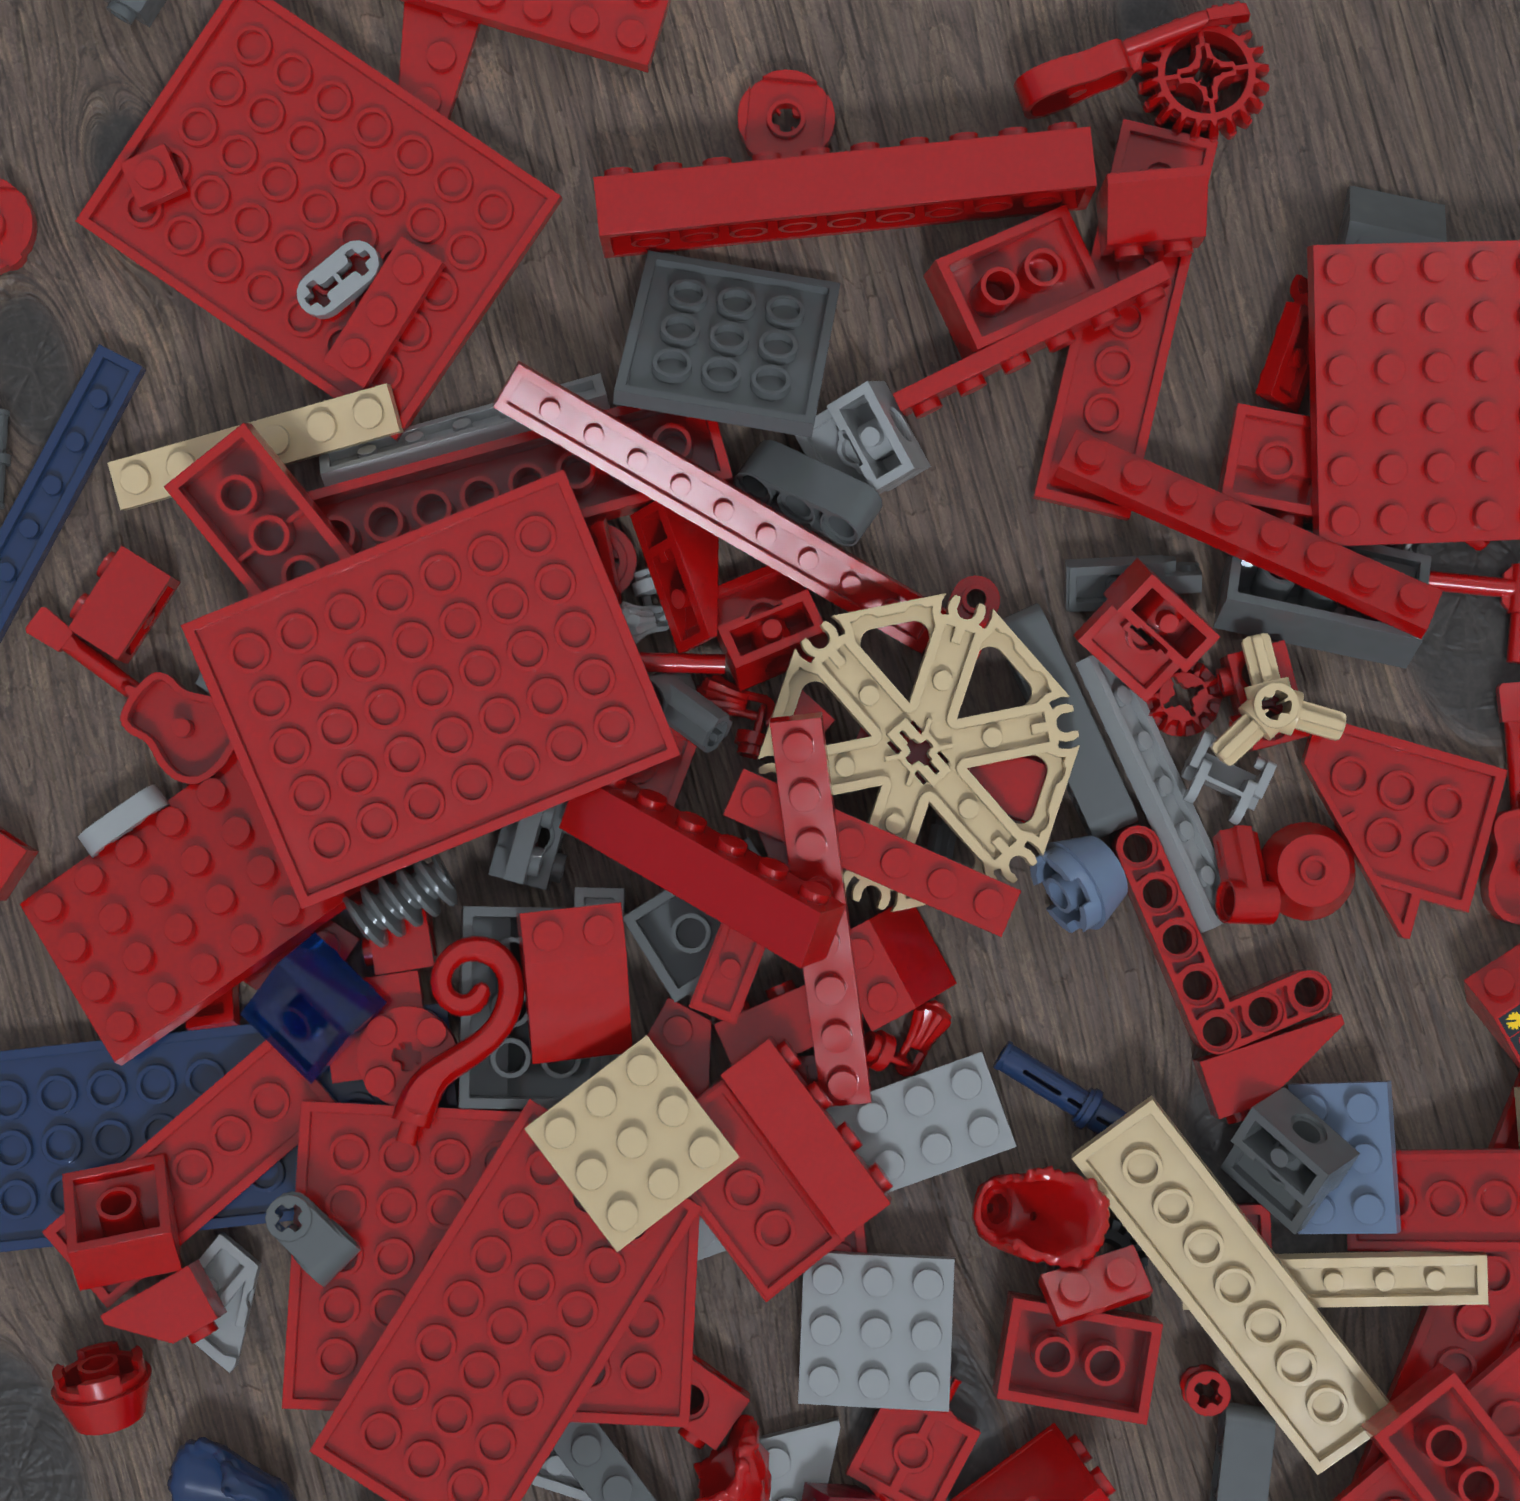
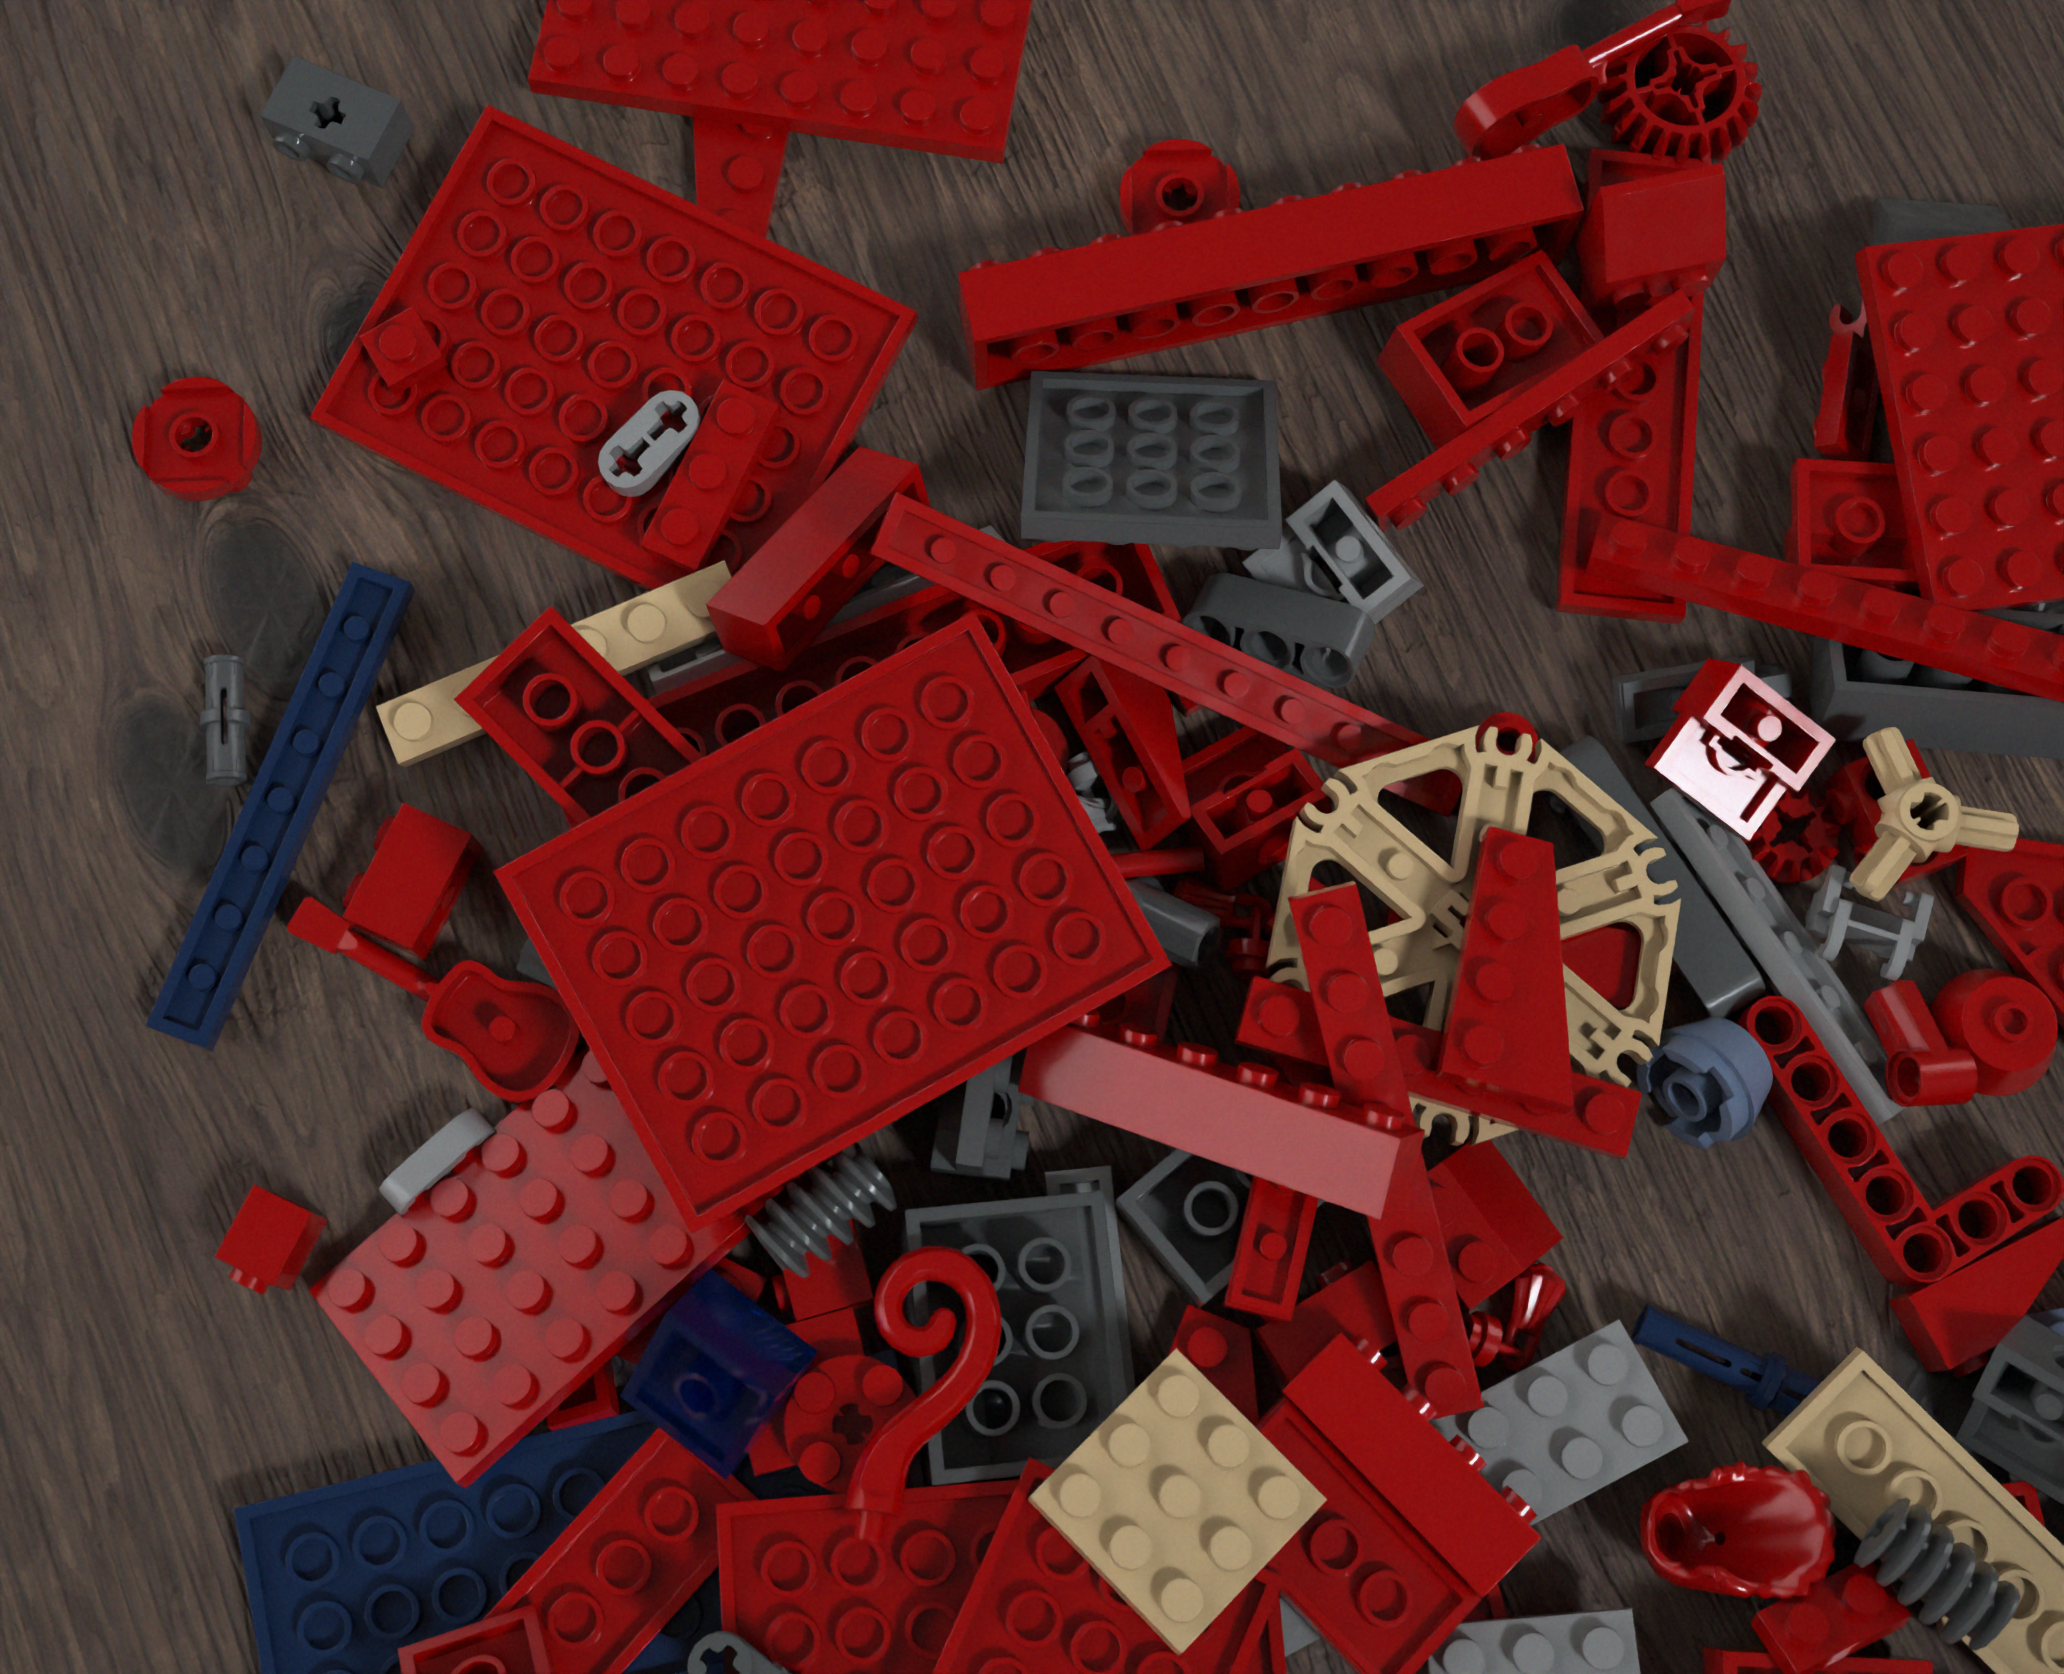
camera: 10 degrees left, 10 degrees down
red slope [516,902,632,1064] -> none
none -> red brick [706,446,931,672]
none -> red wing [1435,826,1574,1115]
none -> dark grey piece [1854,1497,2021,1651]

